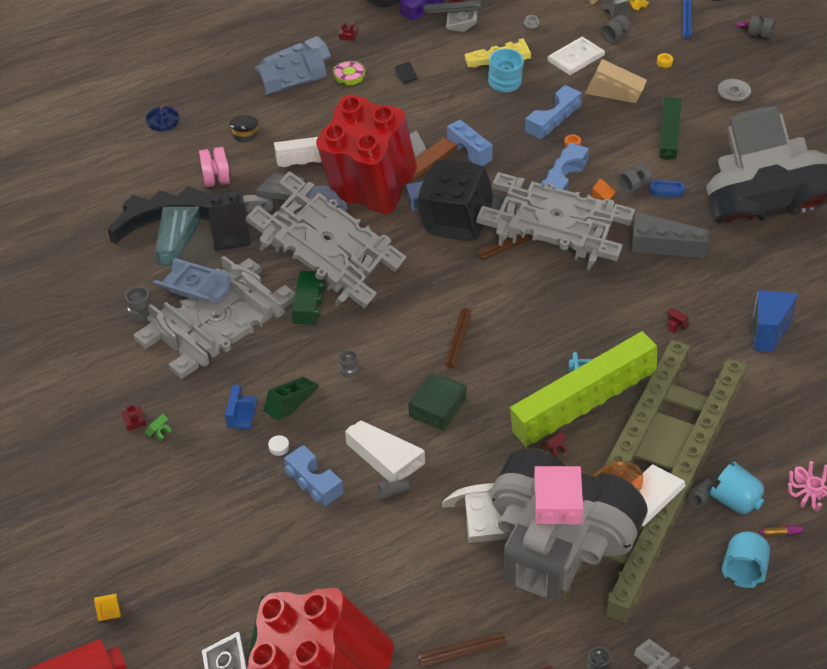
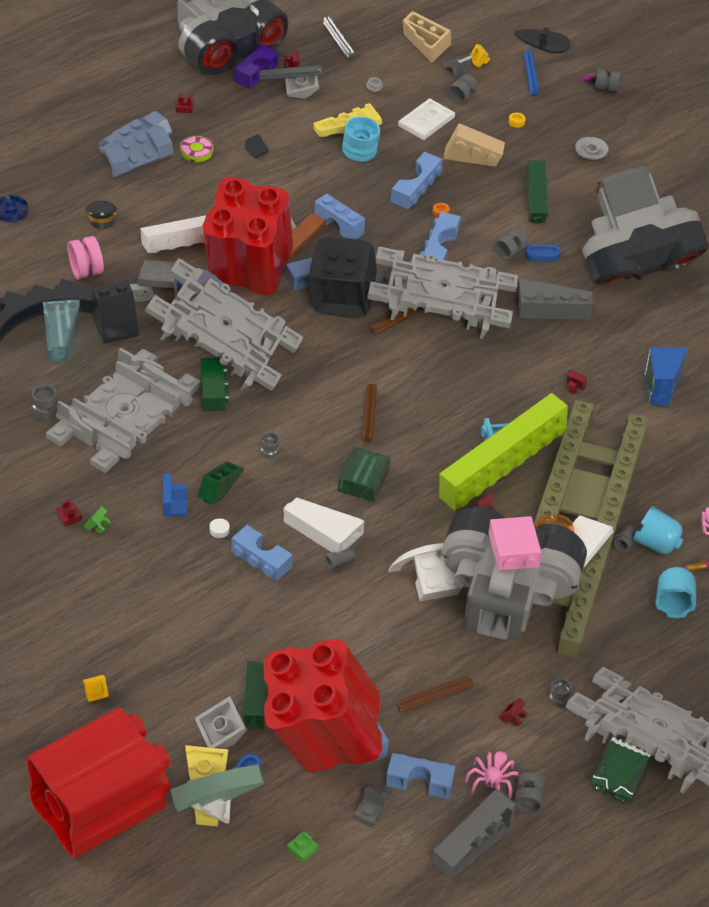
camera: 15 degrees left, 0 degrees up
sand blue piece [153,258,231,304] -> none
orange slope [592,179,616,201] -> none

